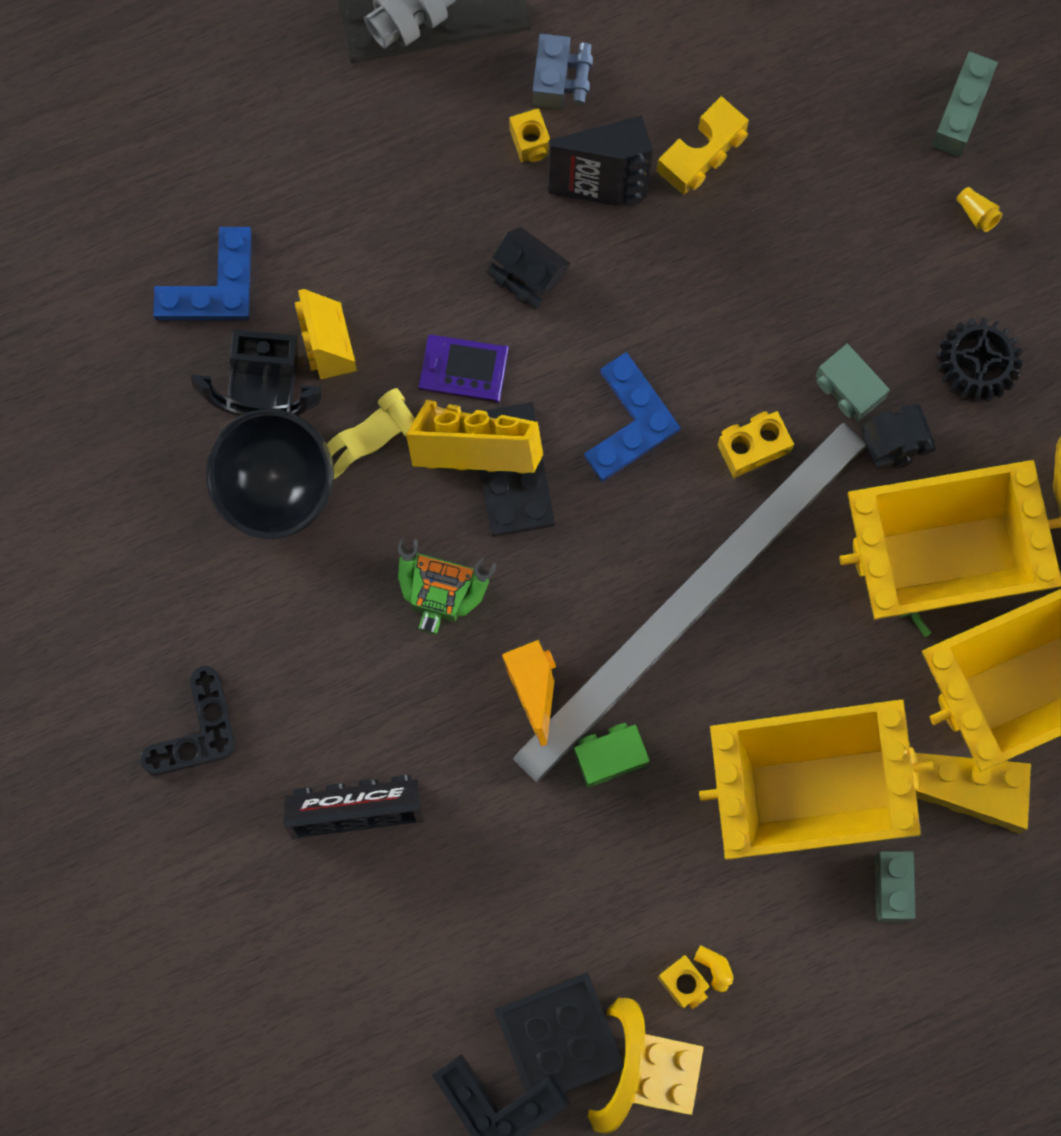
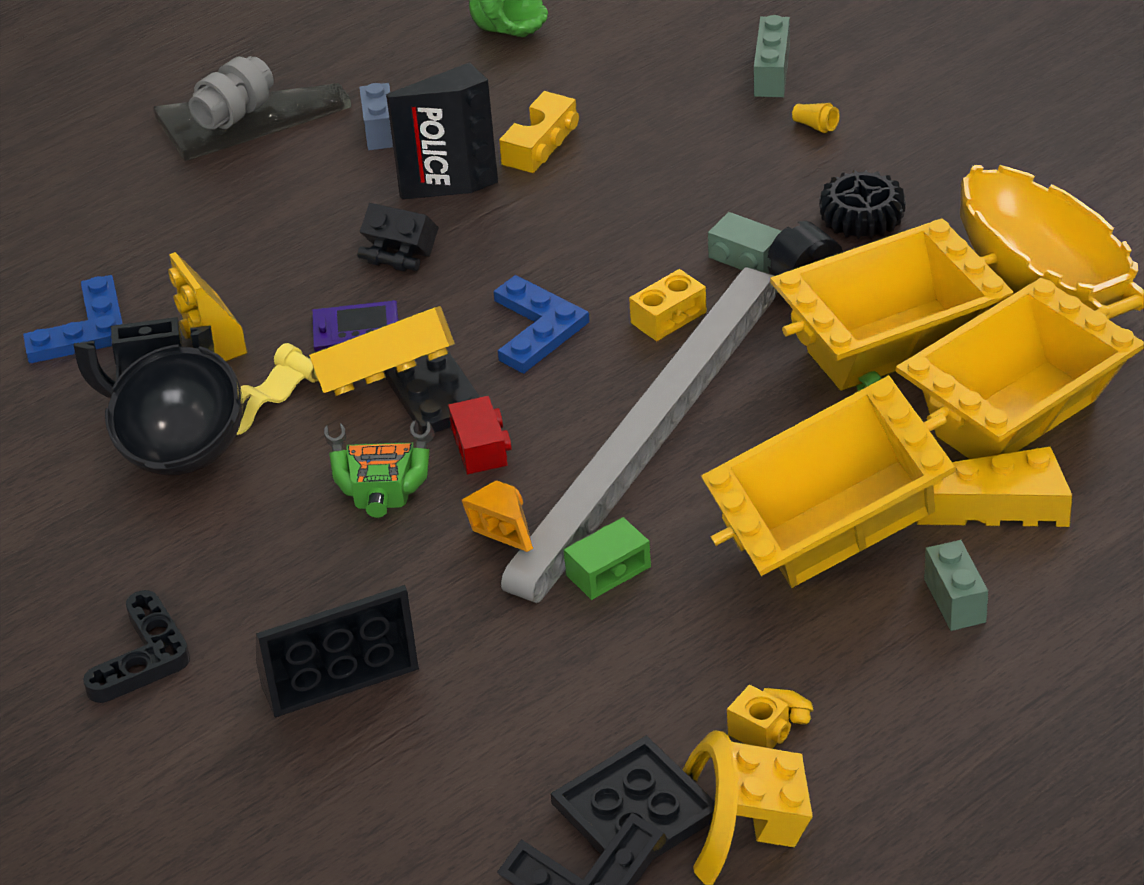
camera: 10 degrees left, 35 degrees down
yellow brick [509,108,550,162] -> none
none -> red brick [448,396,512,475]

